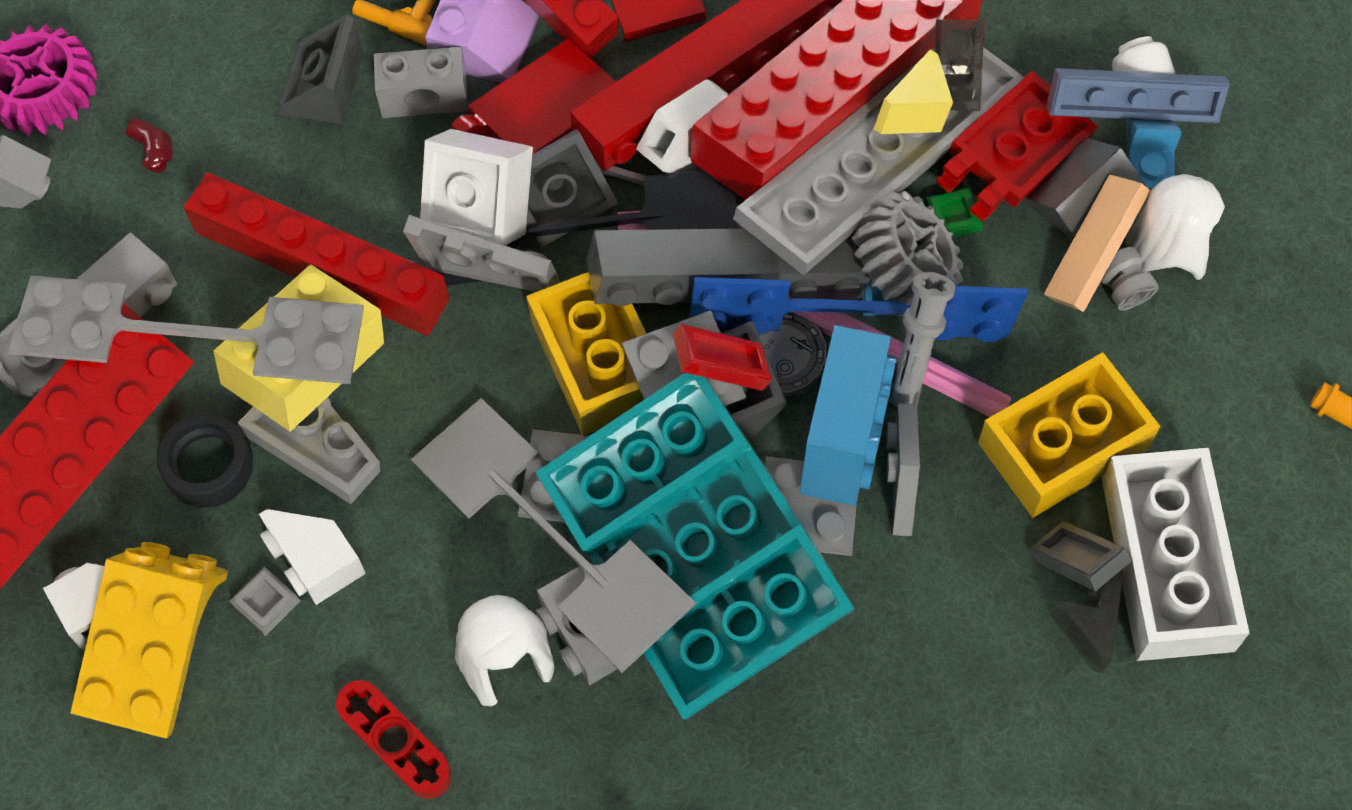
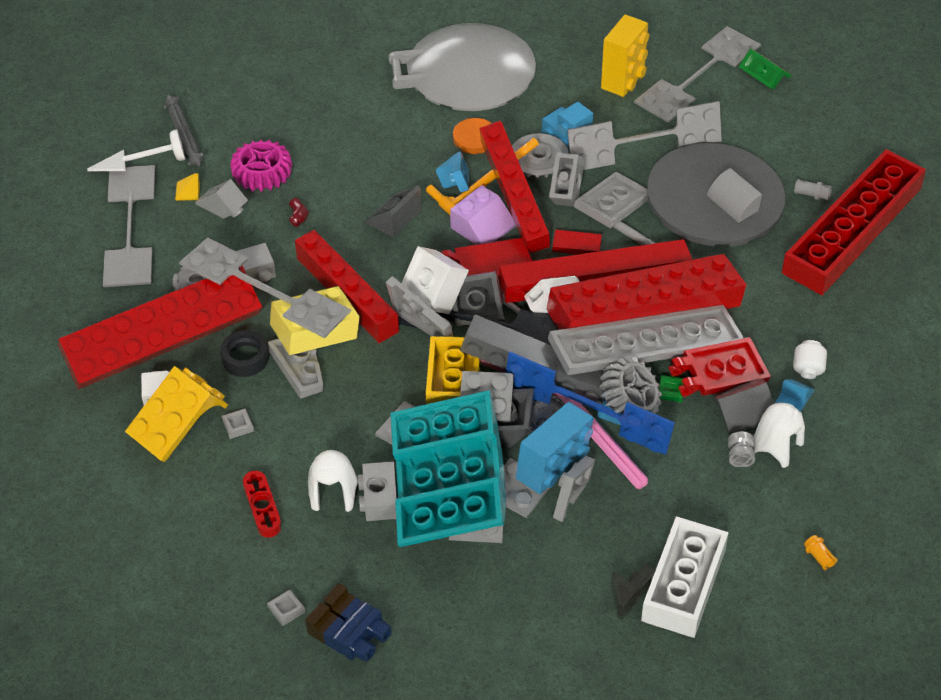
camera: 25 degrees right, 15 degrees down
white slope [259,509,366,605] -> none
light grey brick [374,47,468,118] -> none
light grey hinge [411,398,696,673] -> none
red tile [673,324,772,391] -> none
light yellow slope [873,49,953,134] -> none
light grey pin [889,272,956,407] -> none
clear smoke slope [935,19,985,111] -> none
yellow brick [978,352,1161,518] -> none
dark grey tile [1029,521,1132,591] -> none
light nougat tile [1044,174,1151,312] -> none
sand blue tile [1046,68,1230,123] -> none

